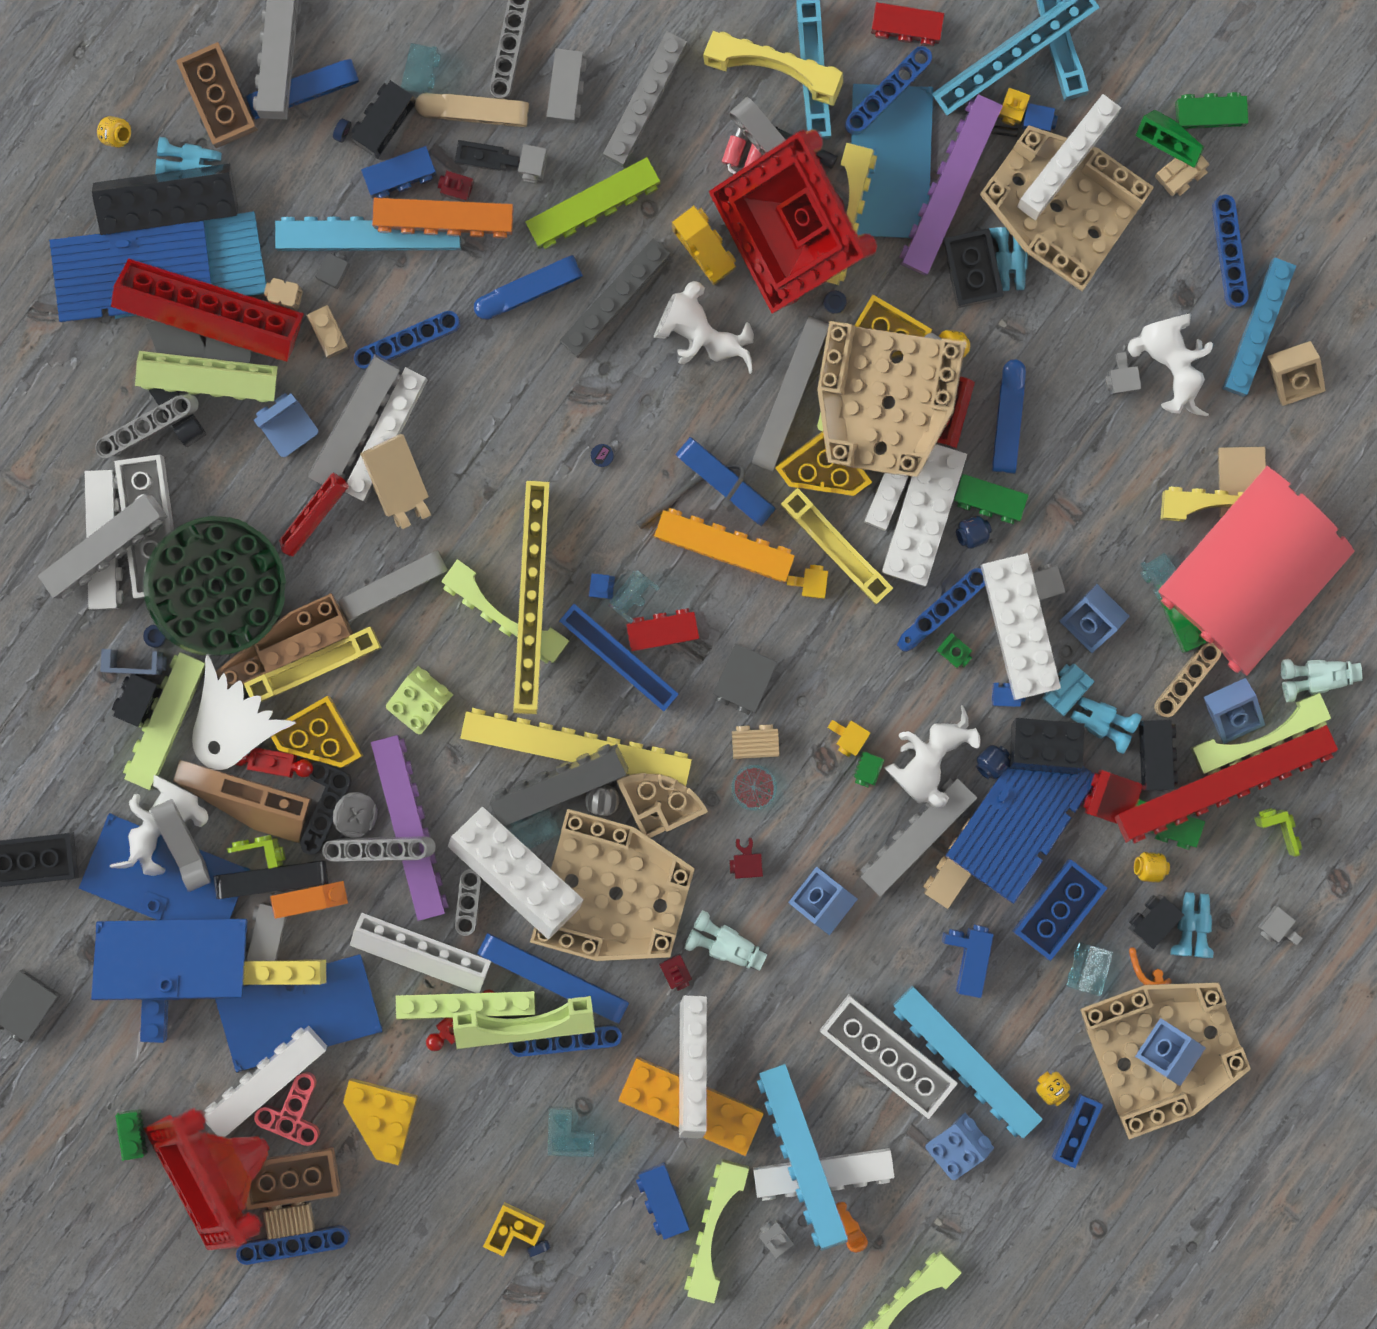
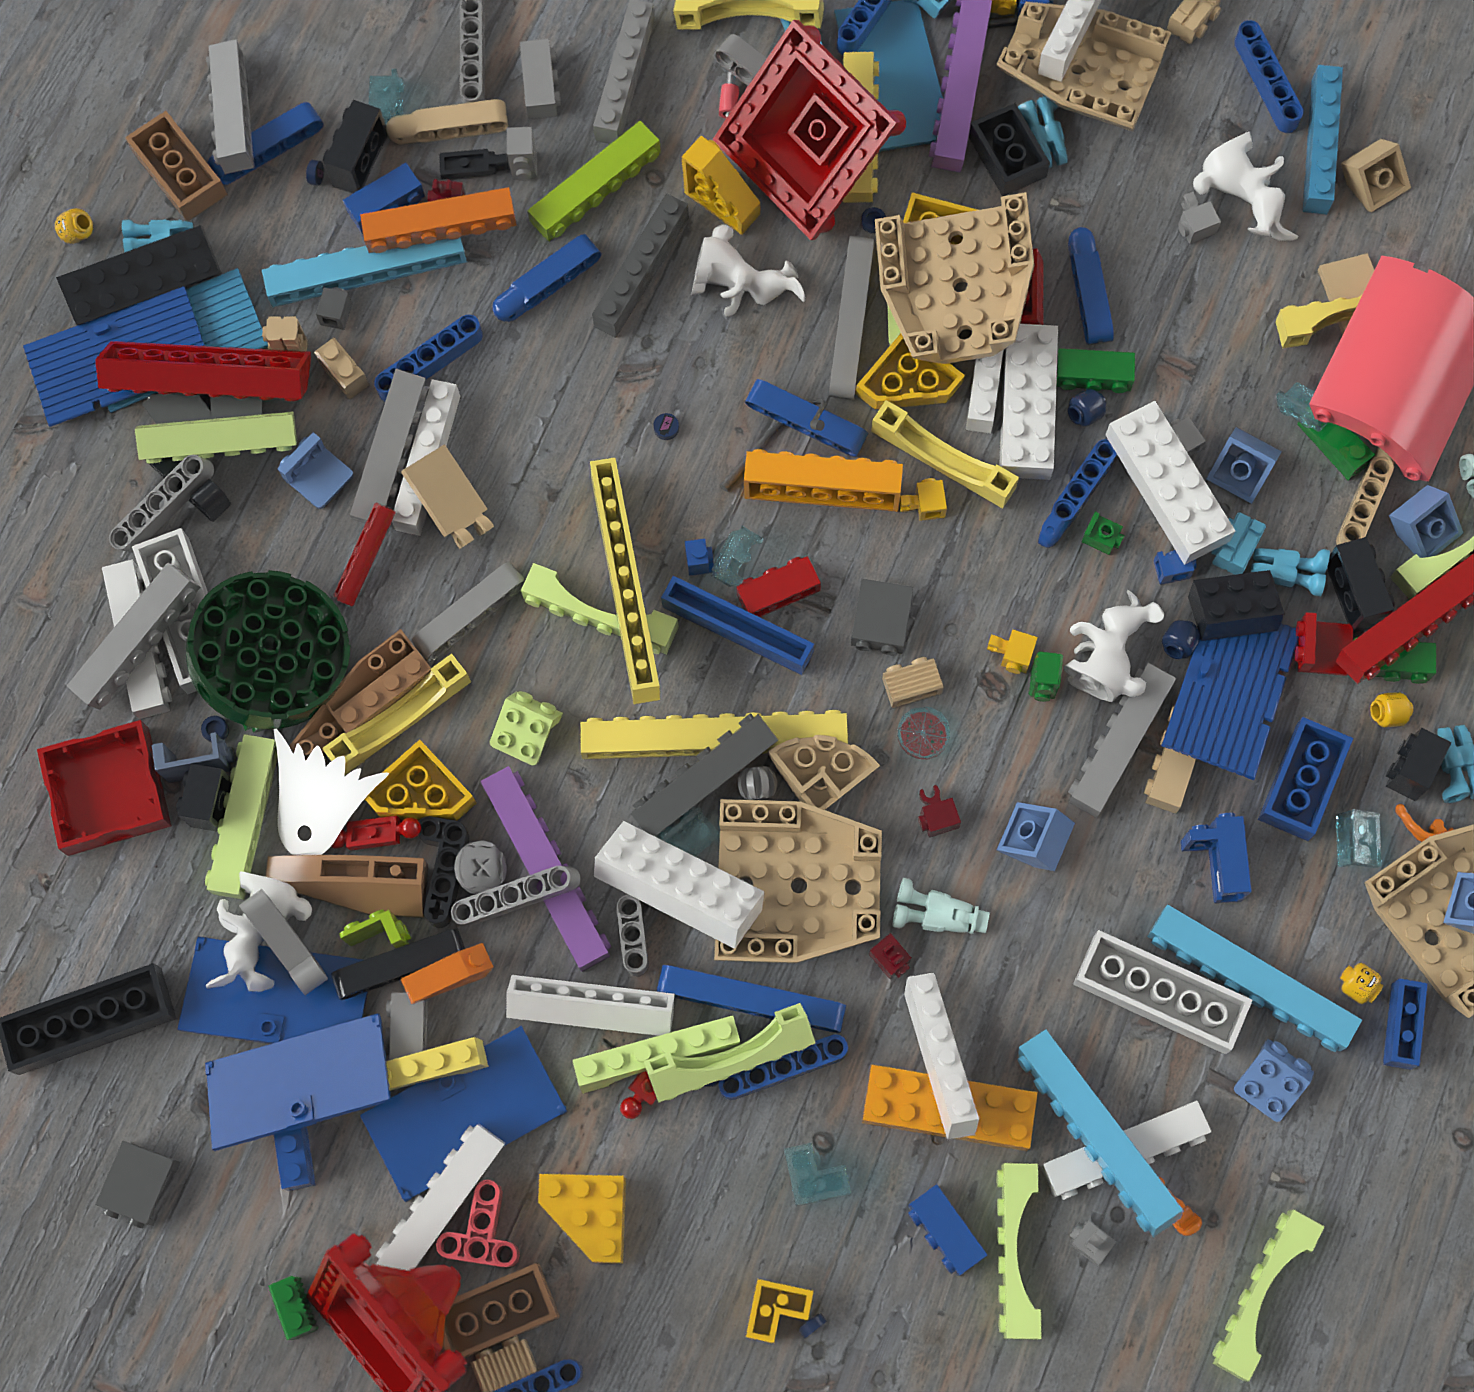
camera: 10 degrees left, 15 degrees down
none -> red tile [37,720,172,856]

